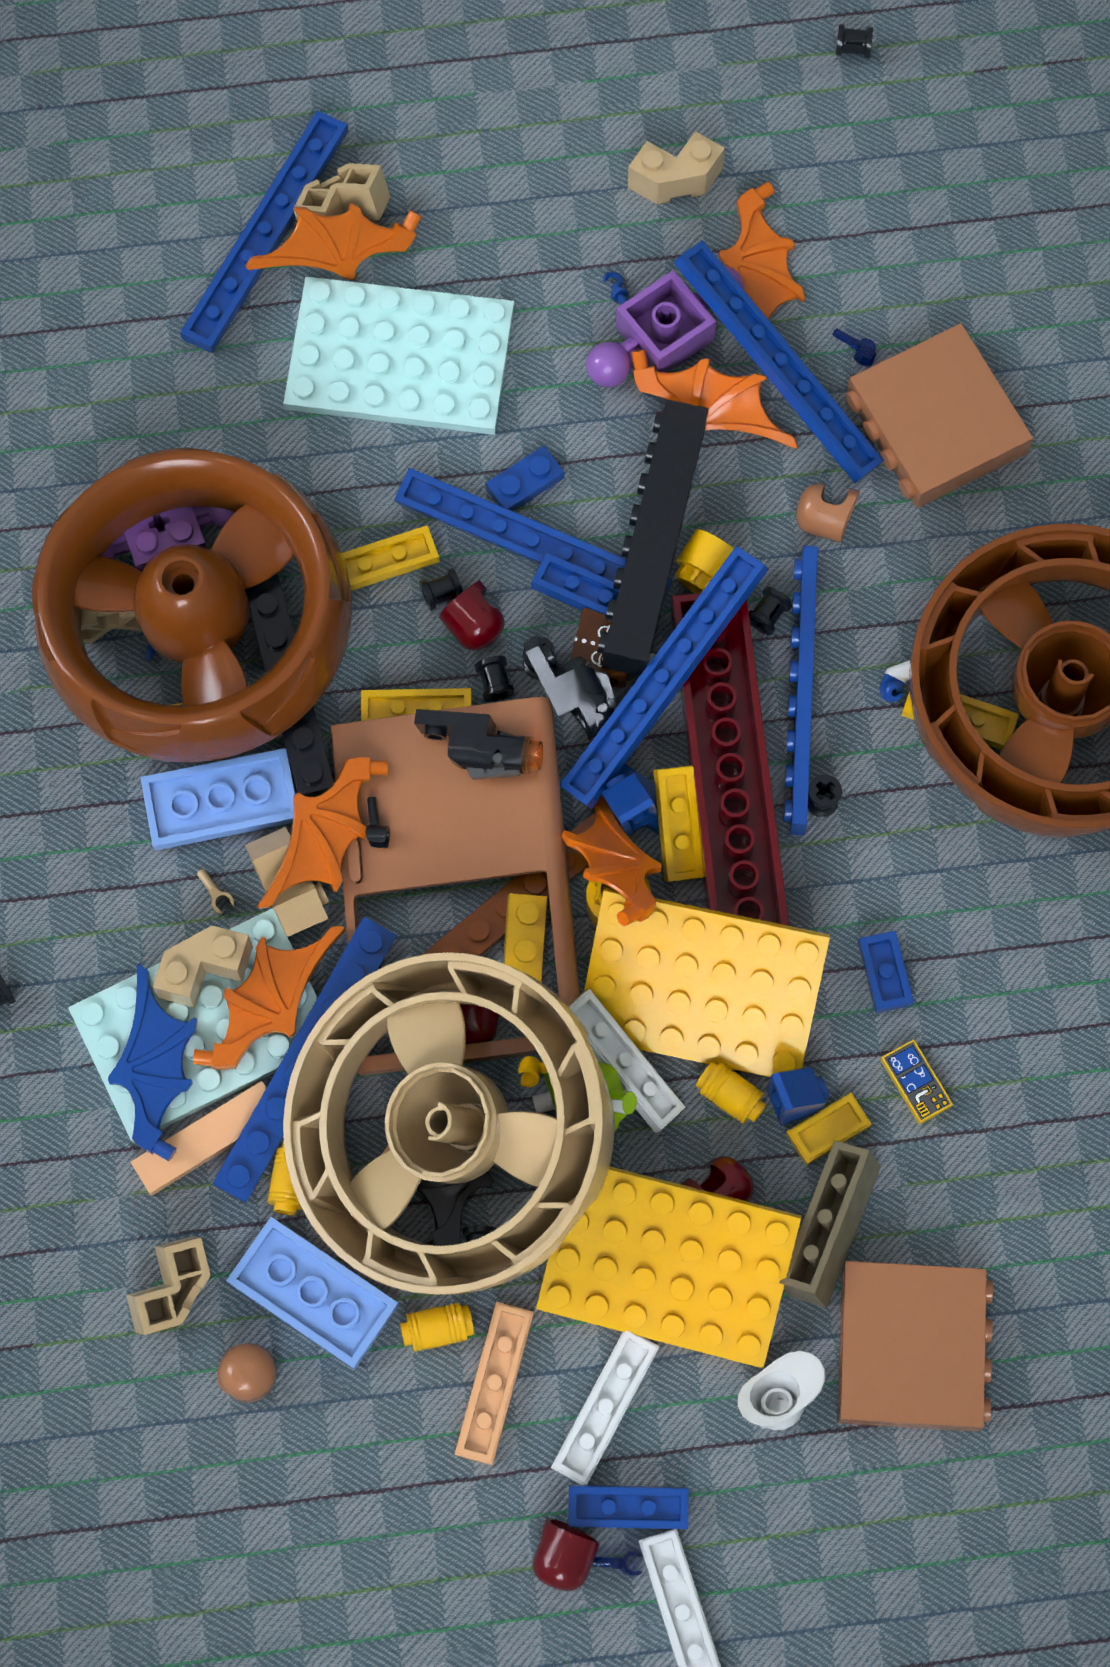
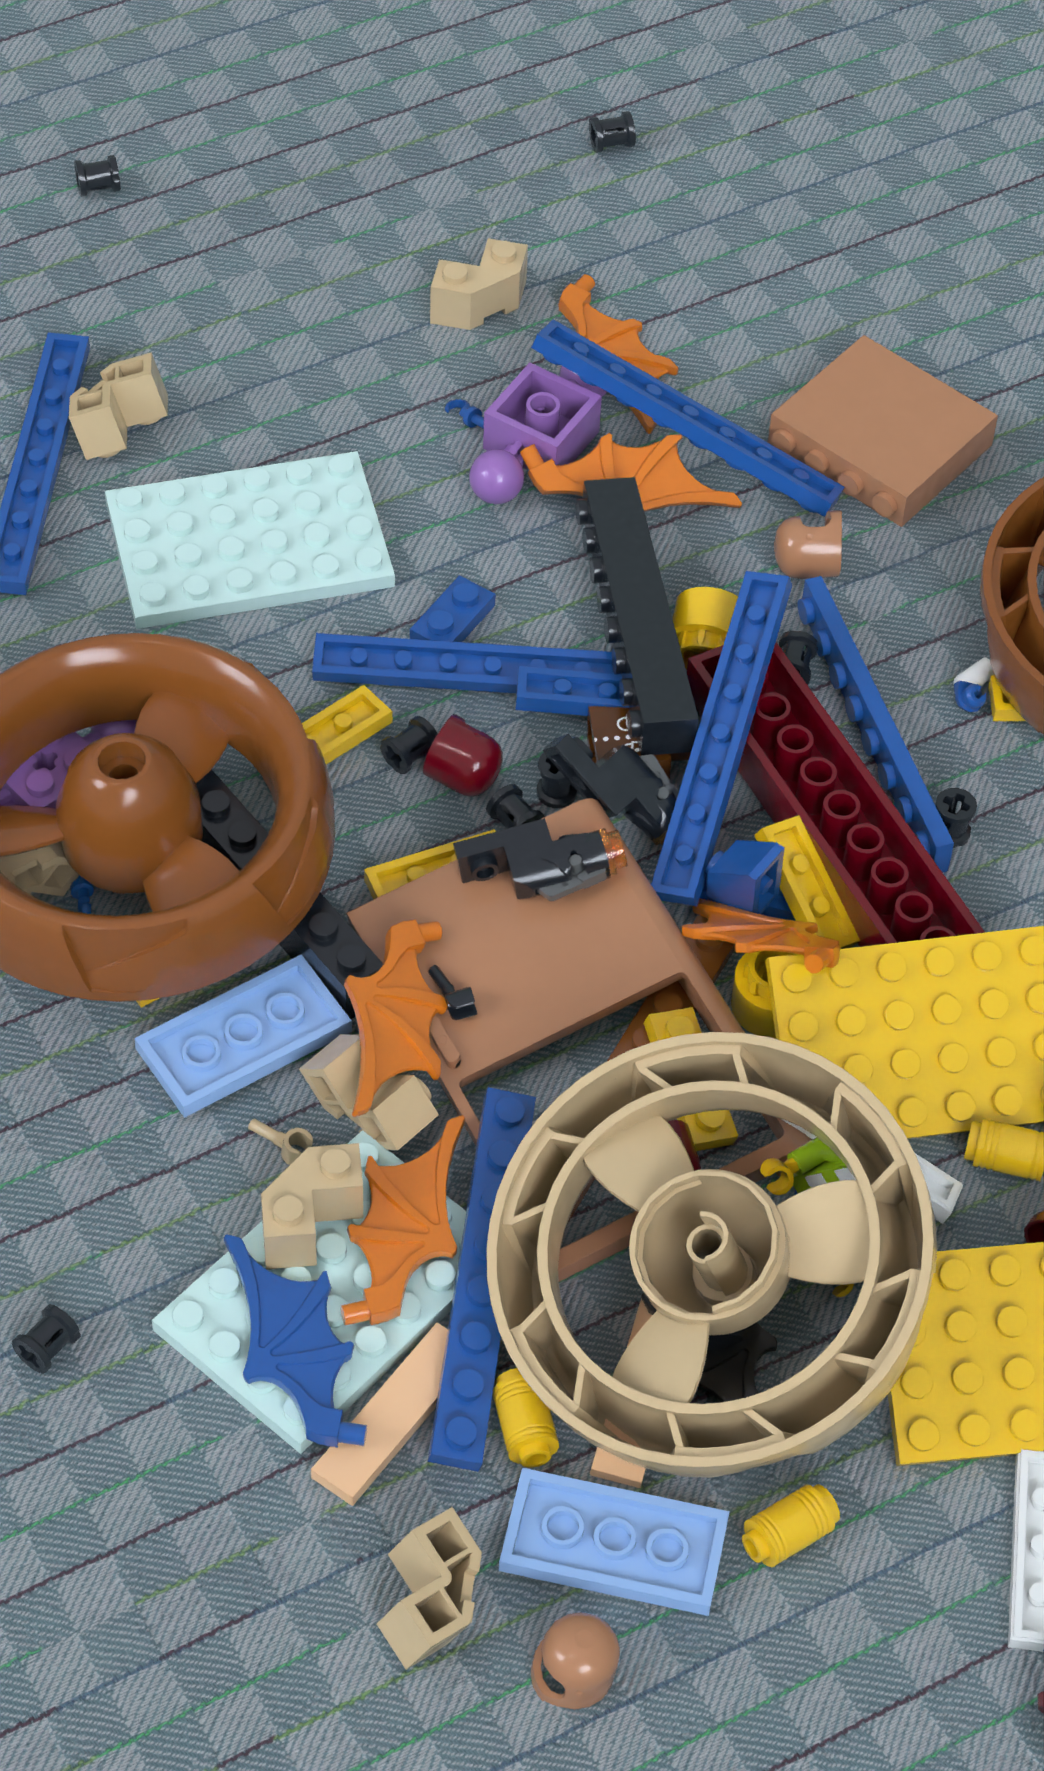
camera: 25 degrees left, 20 degrees down
orange animal [245,203,422,280] -> none
light nougat tile [454,1301,534,1466] -> none
clear blue hand [833,328,876,367] -> none

